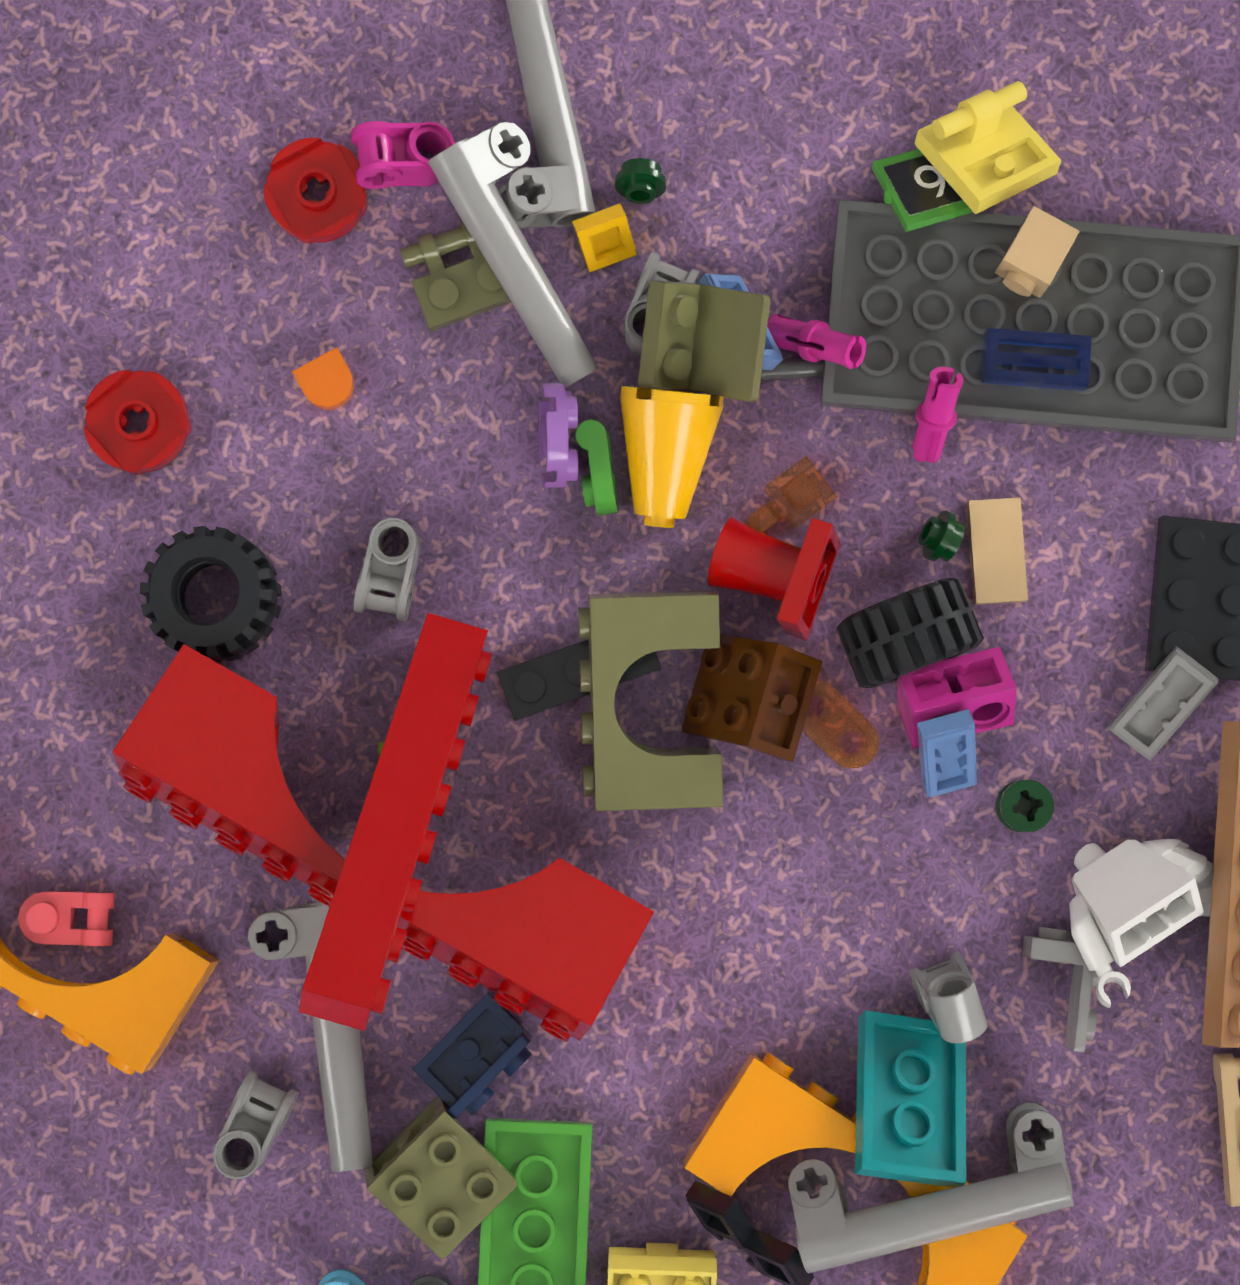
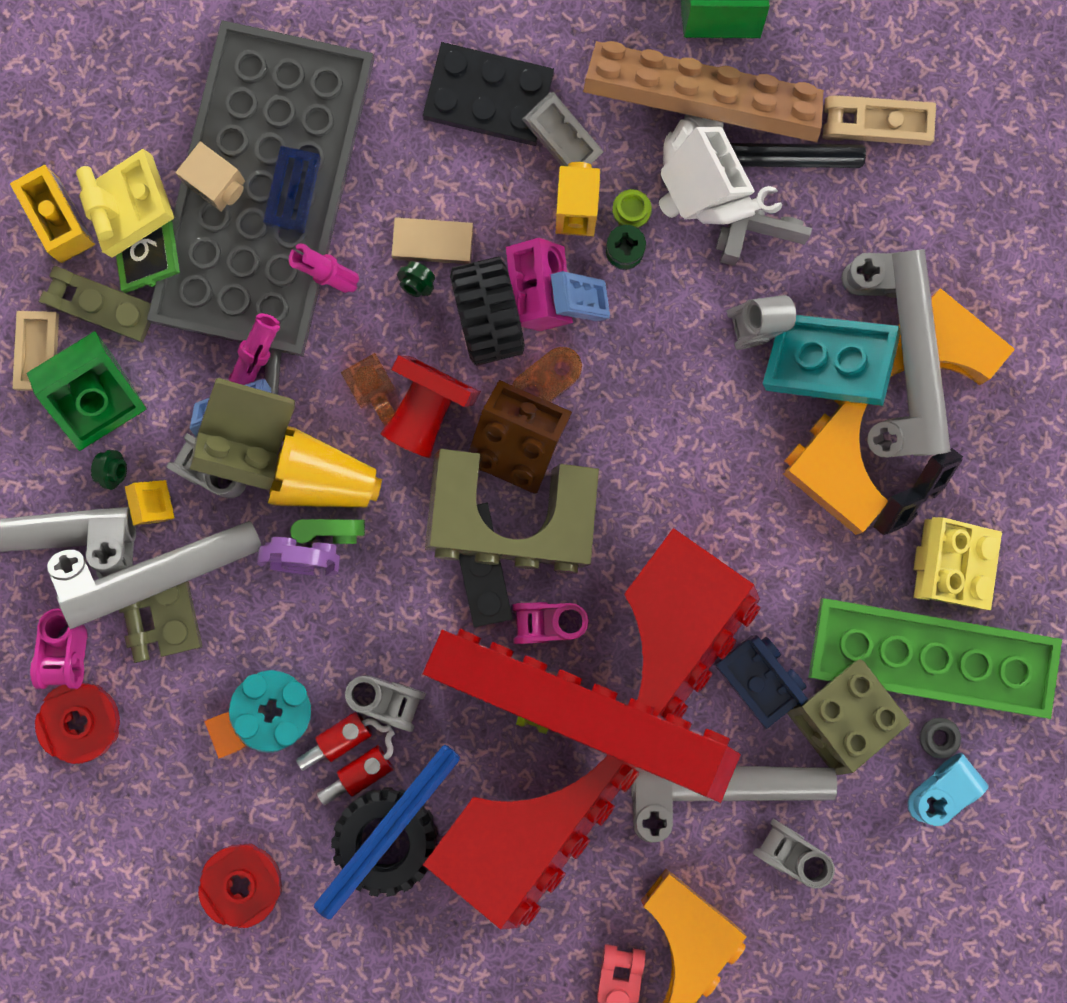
camera: 85 degrees left, 0 degrees up
none -> yellow brick [10,165,96,263]
none -> tan tile [12,311,59,391]
none -> green slope [26,331,147,451]
none -> olive plate [38,266,151,343]
none -> teal plate [229,670,311,753]
none -> red piece [296,711,395,806]
none -> blue axle [314,745,460,920]
none -> dark pink piece [512,602,589,644]
none -> yellow brick [555,162,600,236]
none -> lime plate [612,189,652,228]
none -> black axle [730,143,866,168]

